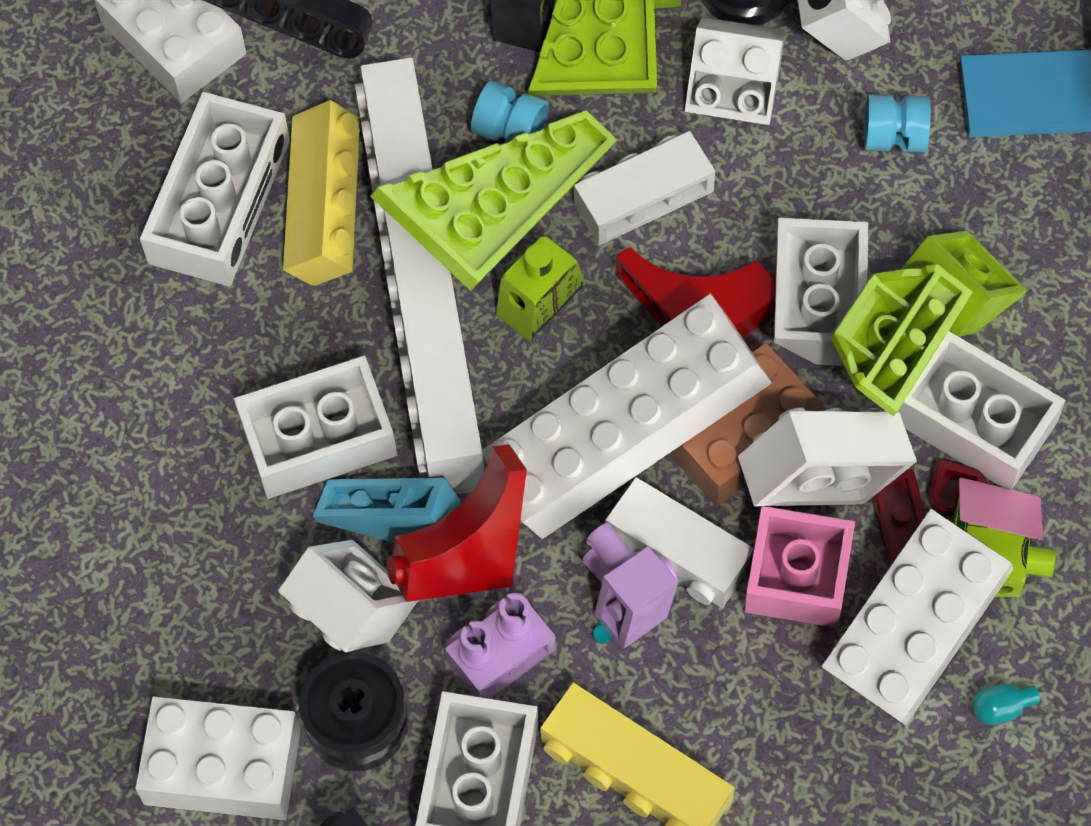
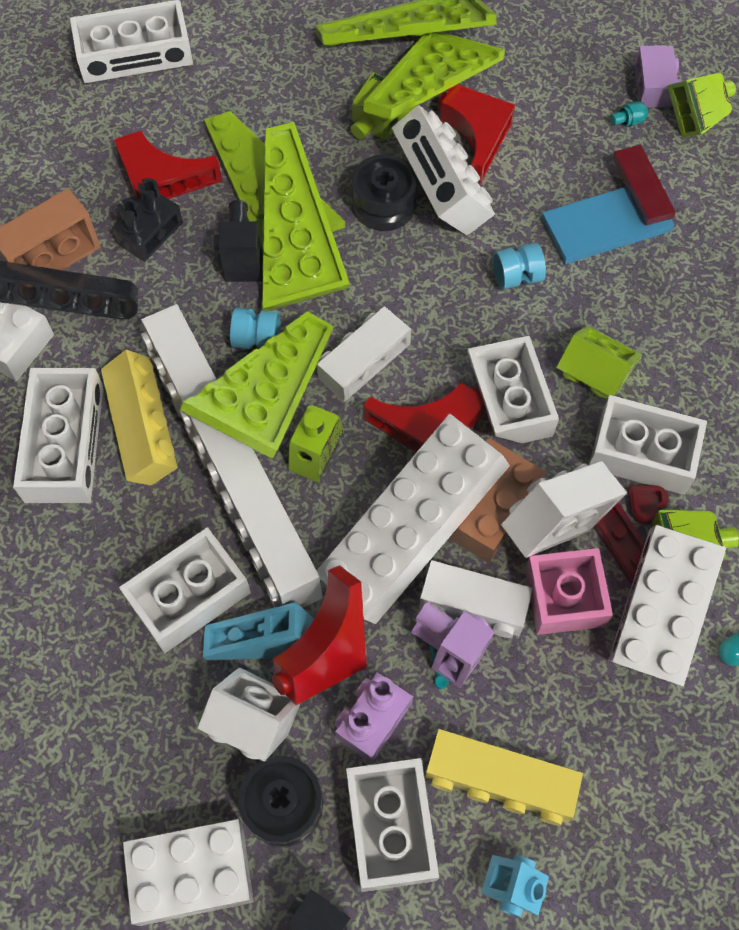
camera: 20 degrees left, 0 degrees up
white slope [685,17,786,125] -> none
lime wedge [830,264,973,416] -> none
bright pink sticker [959,478,1043,540] -> none

